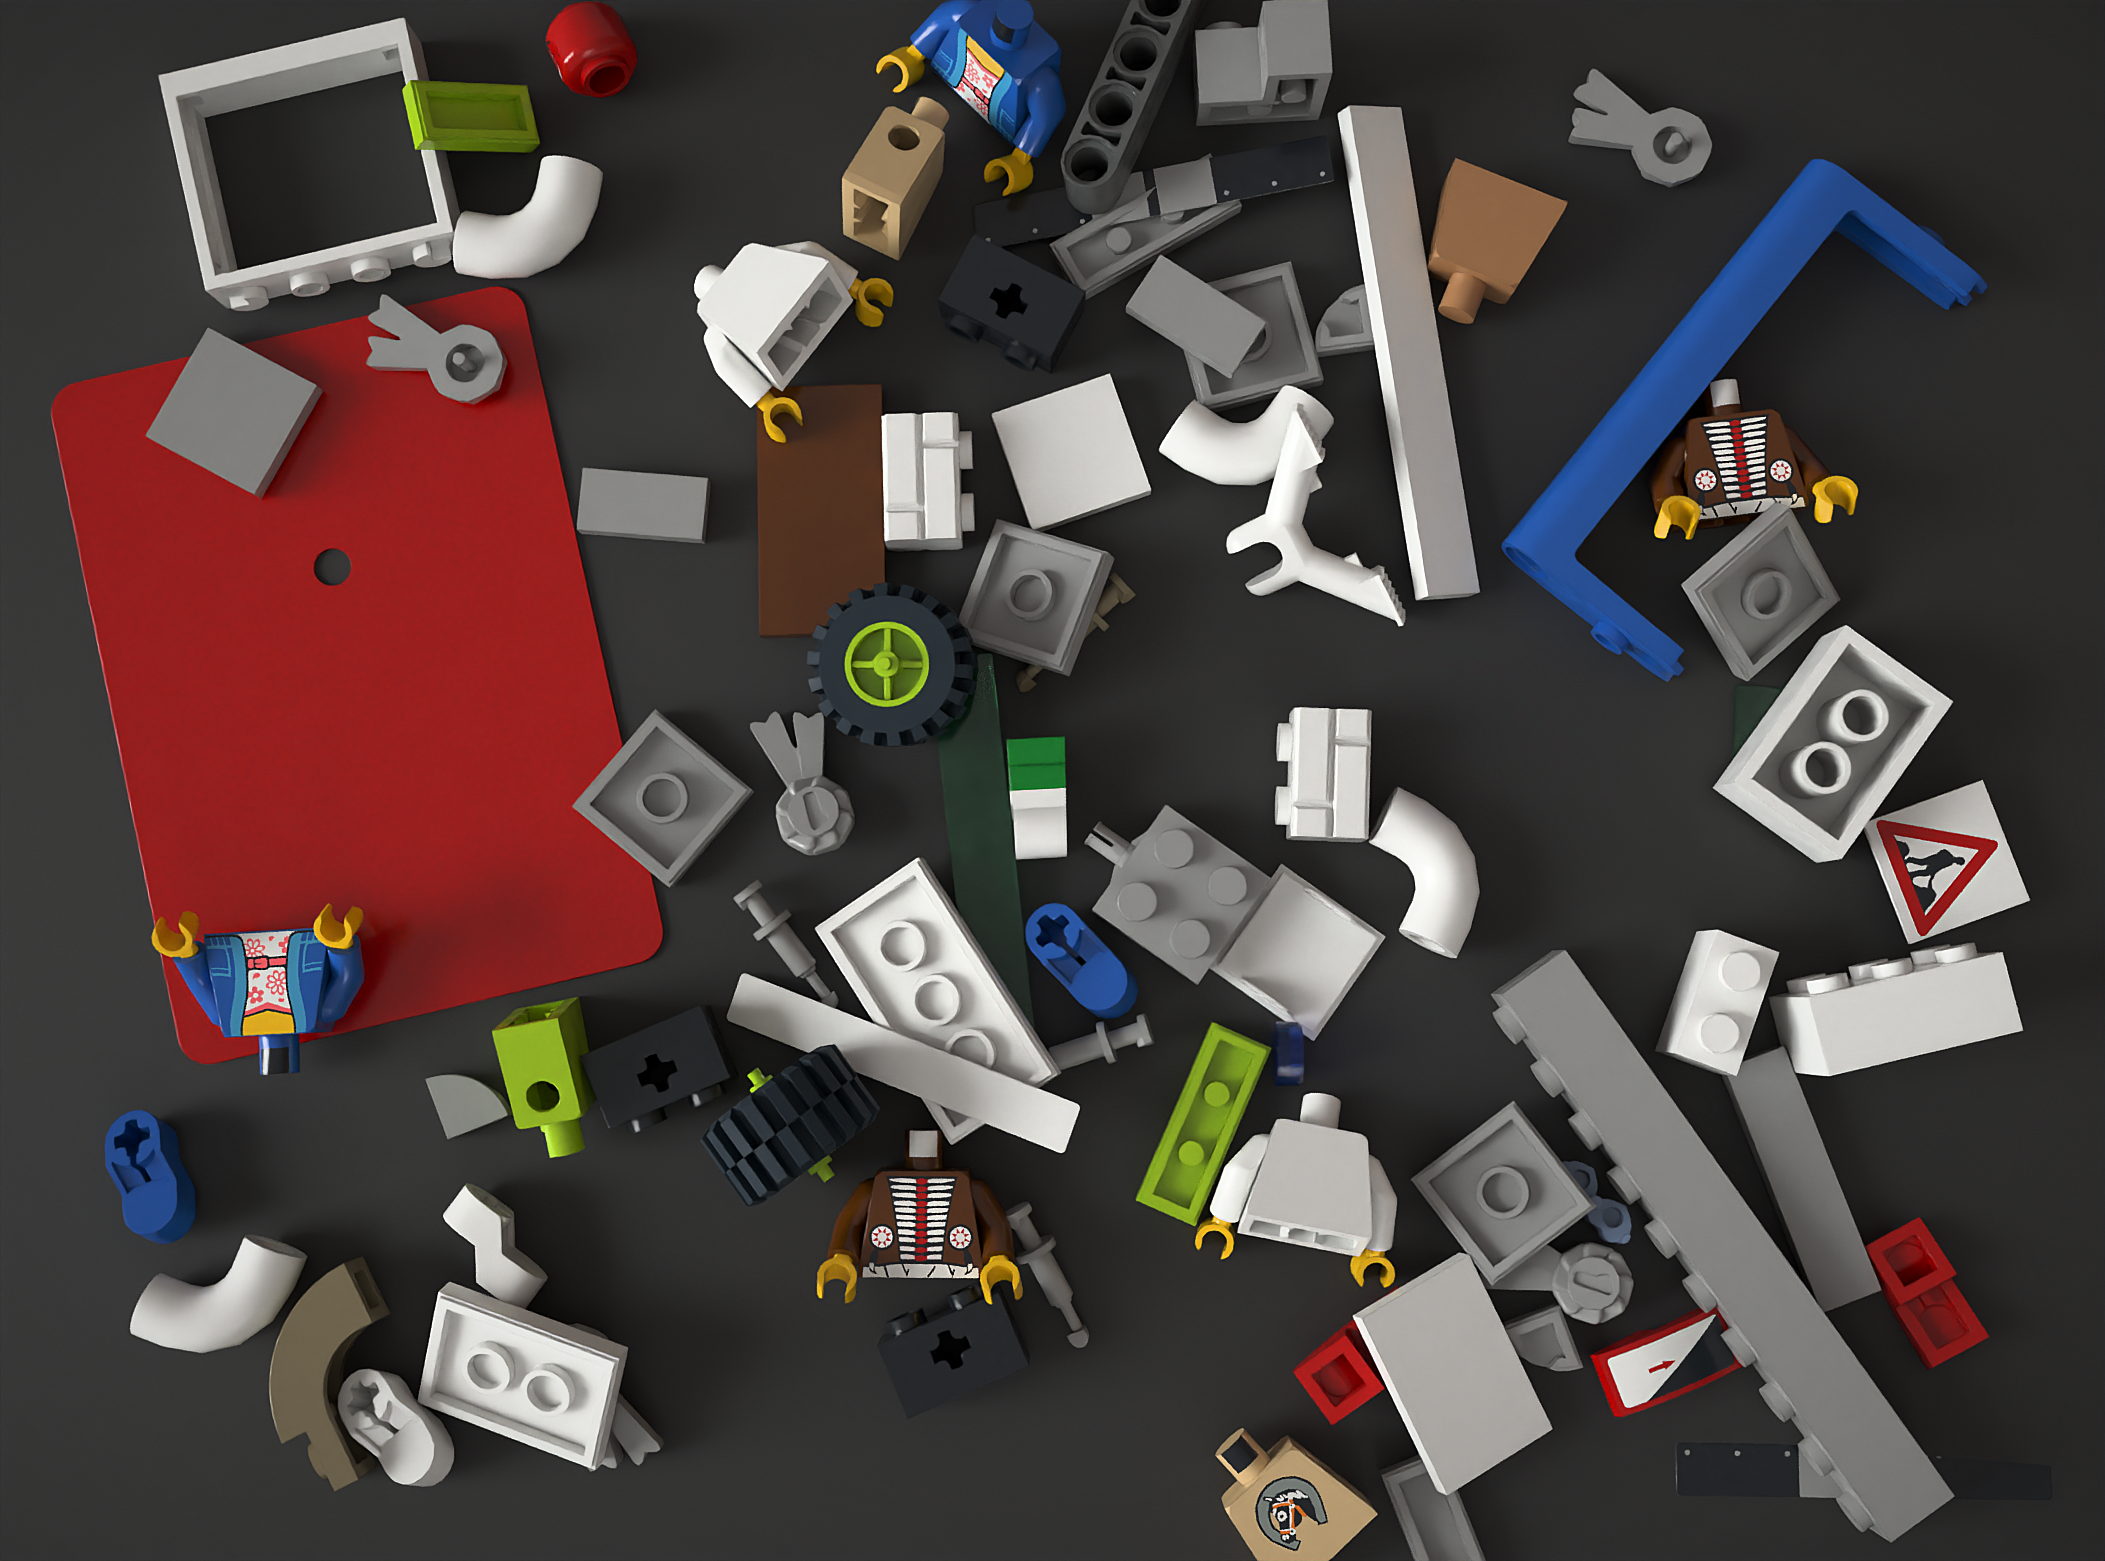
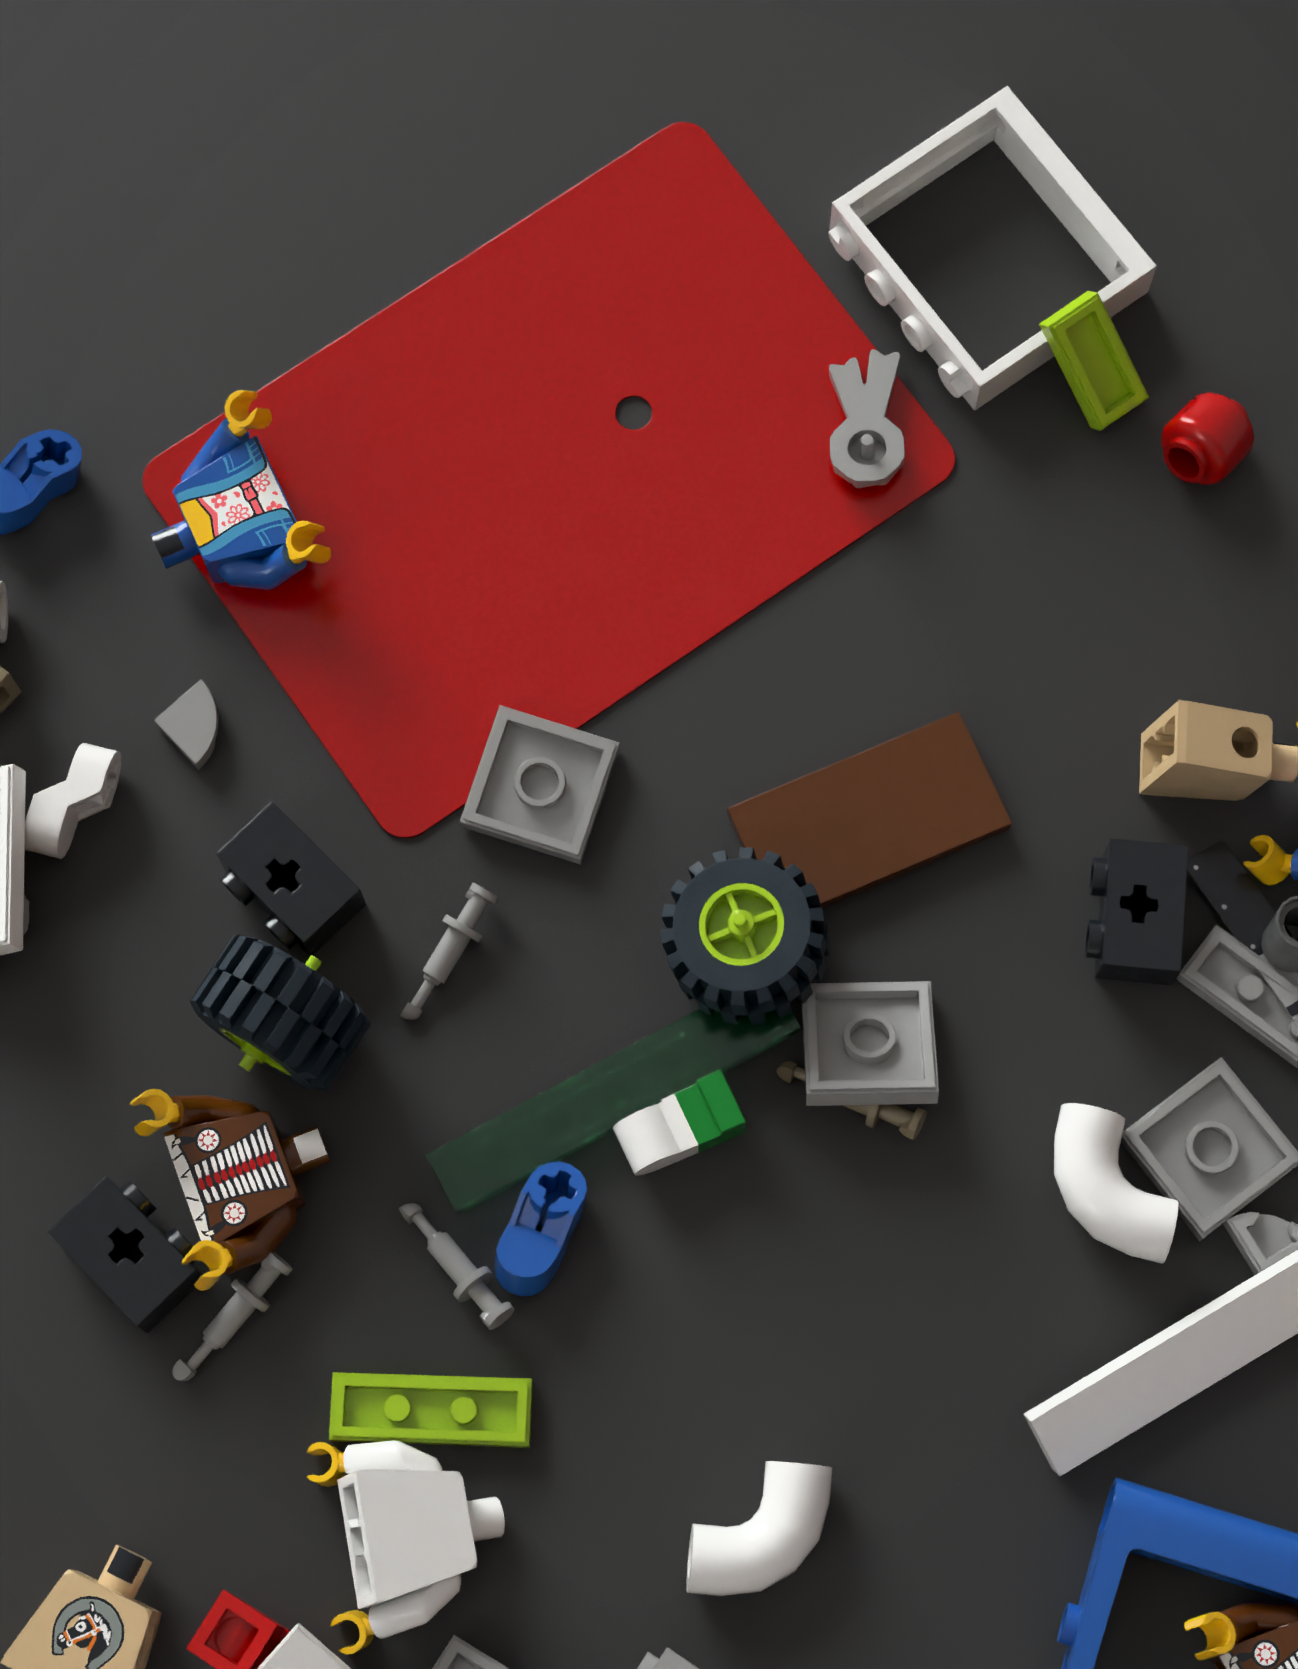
camera: 70 degrees right, 10 degrees down
light grey tile [145,328,323,499] -> none
white cylinder [453,155,603,279] -> none
lime torso [492,997,596,1158] -> none
light grey tile [577,468,711,544] -> none
white torso [694,241,894,443] -> none
white sticker [727,973,1080,1153] -> none
light grey piece [750,711,855,856] -> none
white tile [815,857,1061,1145] -> none
white brick [881,412,975,552] -> none
white tile [992,373,1151,532] -> none
light grey plate [1084,805,1272,985] -> none
light grey tile [1126,254,1266,379] -> none
white piece [1210,864,1386,1041] -> none
white piece [1226,403,1406,626] -> none
clear blue tile [1272,1022,1304,1087] -> none
white brick [1275,707,1372,842] -> none

